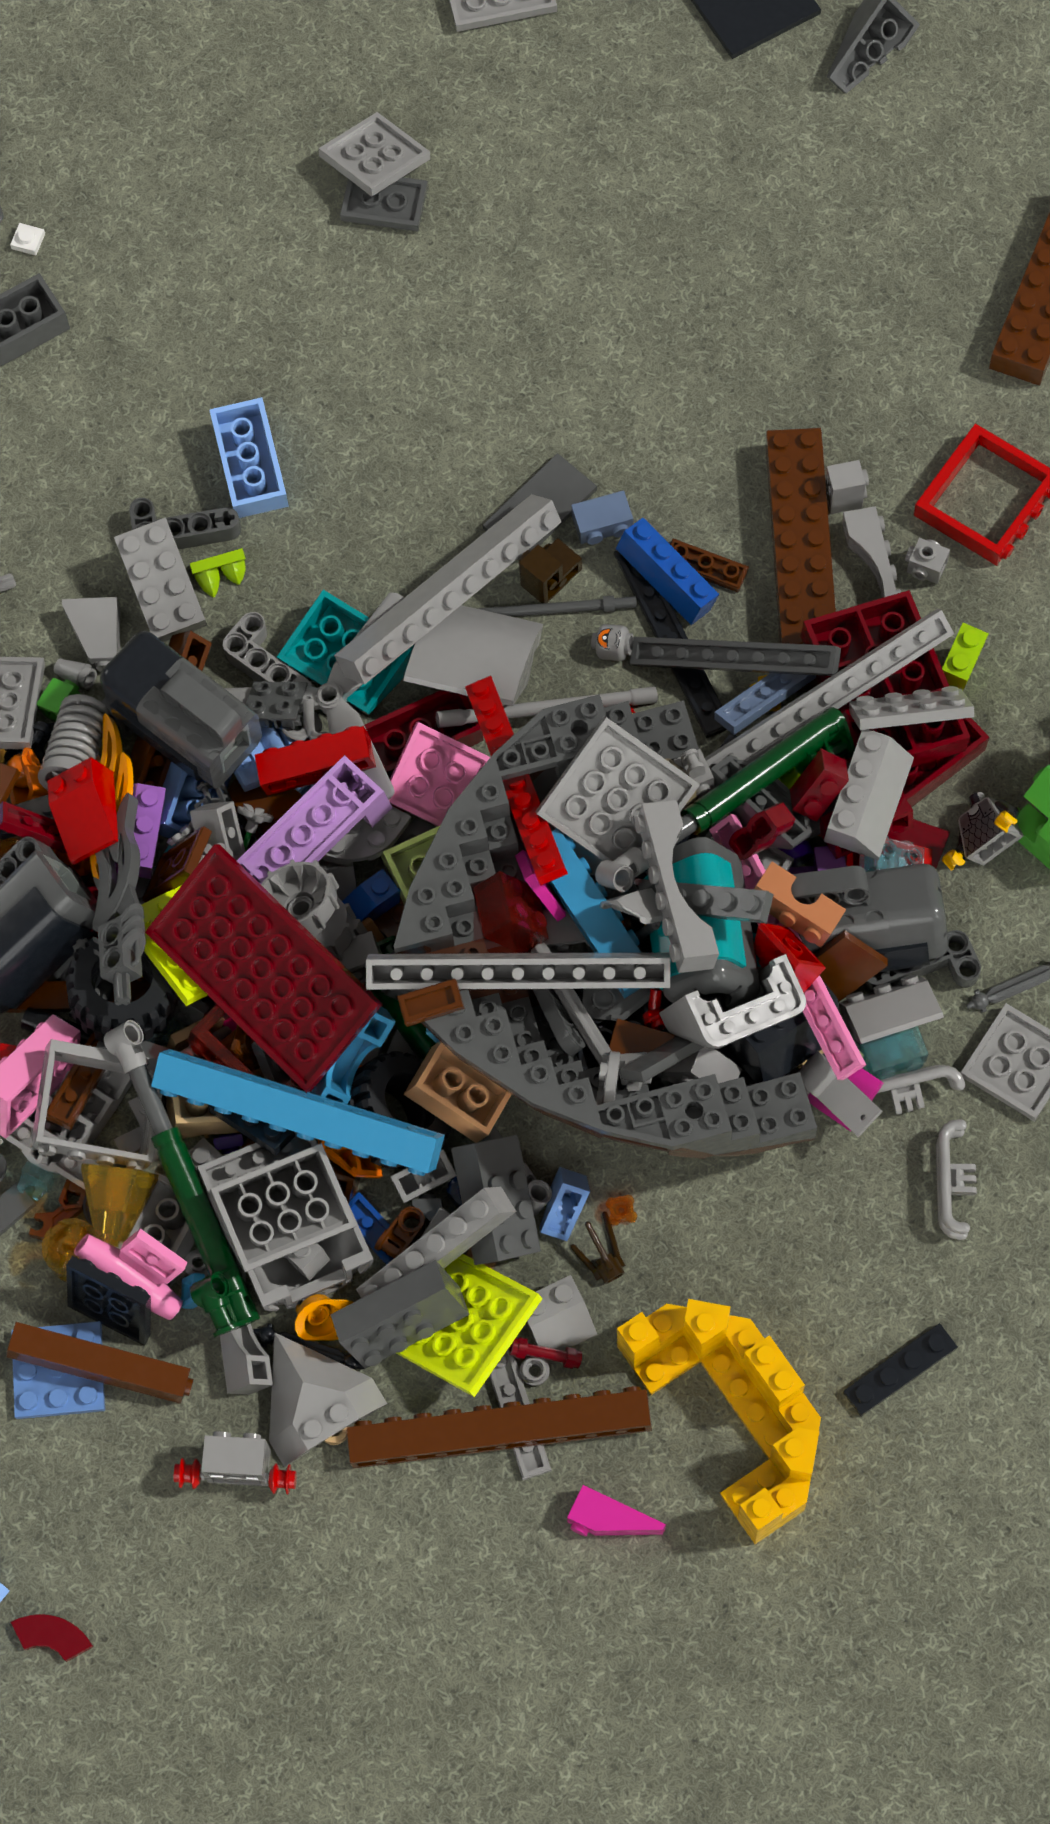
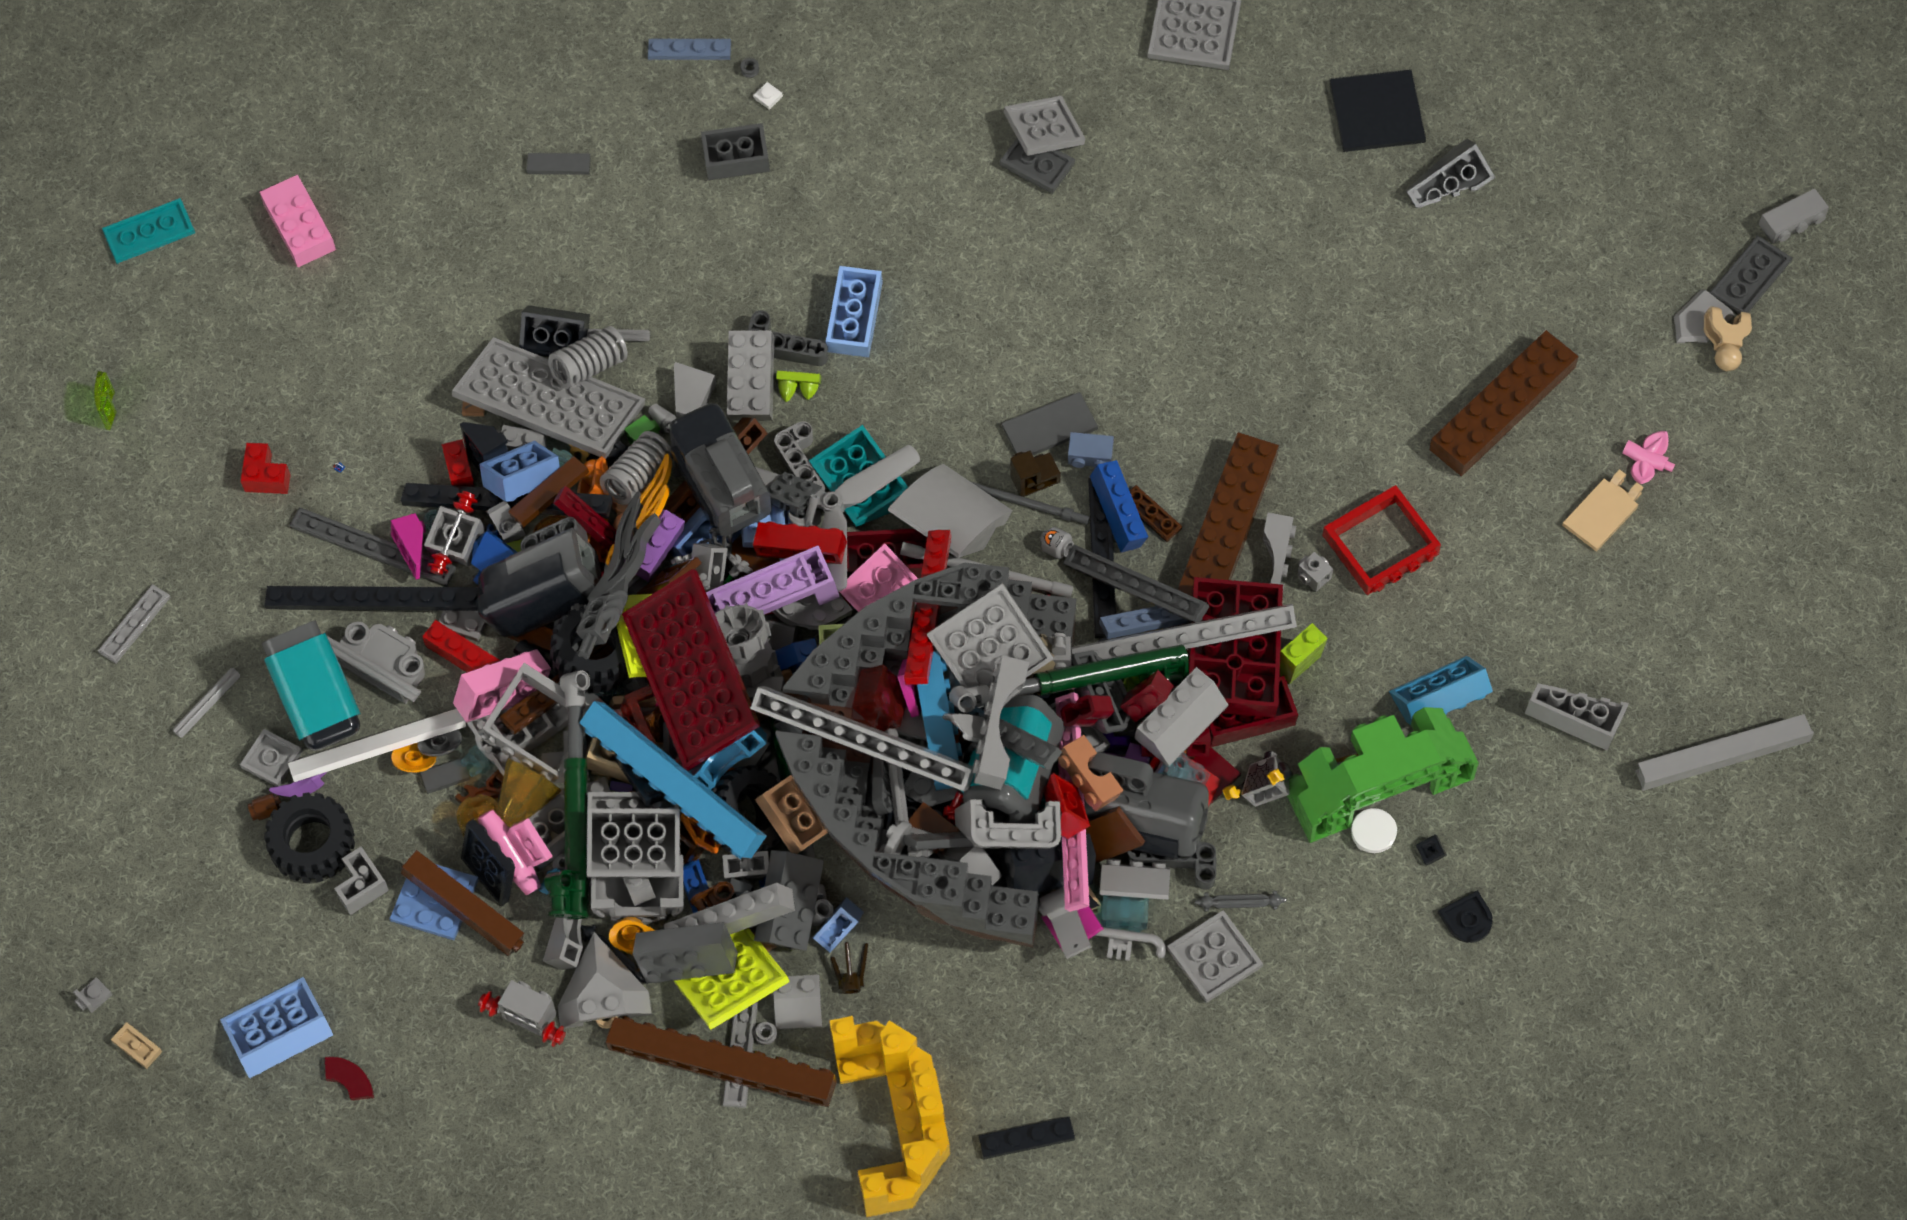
camera: 20 degrees right, 5 degrees down
red slope [47,757,118,865] -> none
light grey brick [334,494,561,684] -> none
reddish brown tile [397,978,465,1027] -> none
dark red bar [508,1337,582,1369] -> none
dark pink slope [567,1485,666,1537] -> none
clear orange plate [606,1195,637,1226] -> none
light grey brick [825,460,869,514] -> none
light grey plate [848,686,974,730] -> none
light grey piece [936,1119,977,1240] -> none

